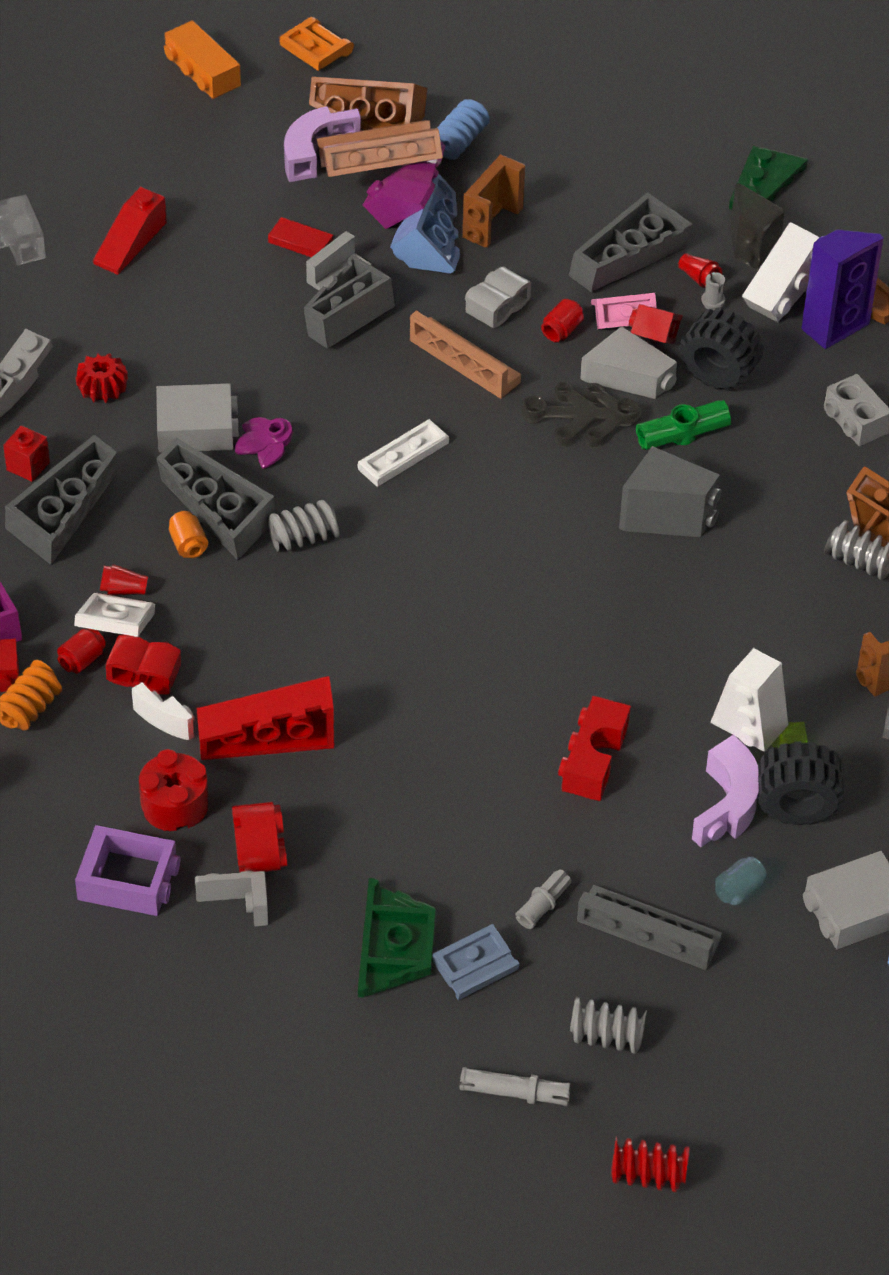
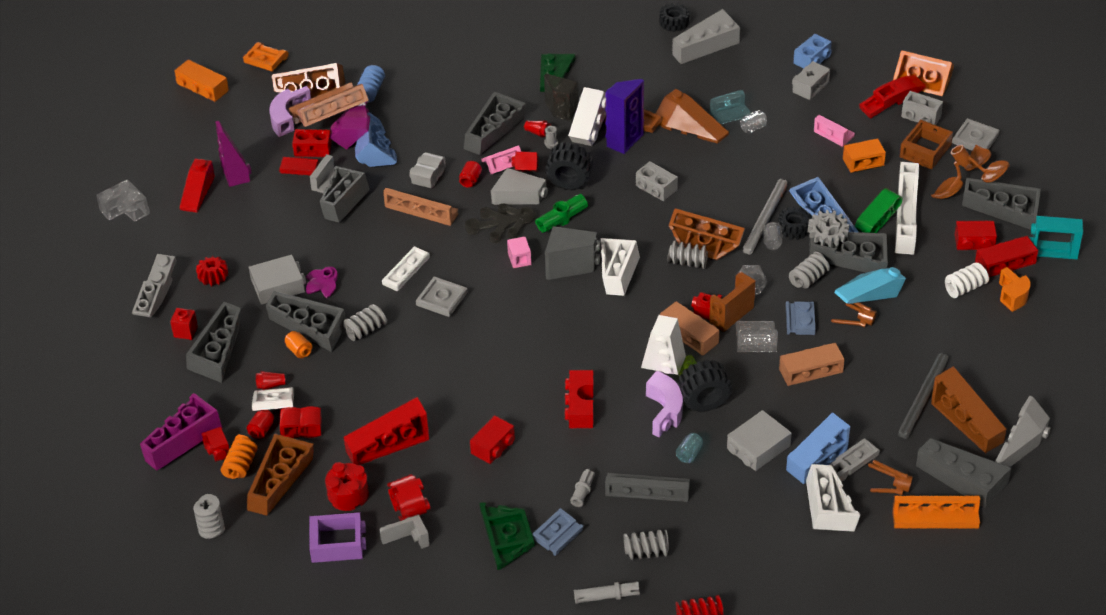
camera: 15 degrees left, 5 degrees down
white slope [132,683,195,740] -> none
dark orange panel [463,154,525,248] -> none
none -> magenta wedge [215,121,252,187]
none -> dark orange wedge [247,434,314,516]
none -> red brick [292,129,332,157]
none -> light grey plate [416,277,468,317]
none -> red brick [470,415,515,464]
none -> bright pink panel [507,237,531,268]
none -> white wedge [601,238,640,296]
none -> nougat brick [660,302,719,355]
none -> red brick [691,292,722,320]

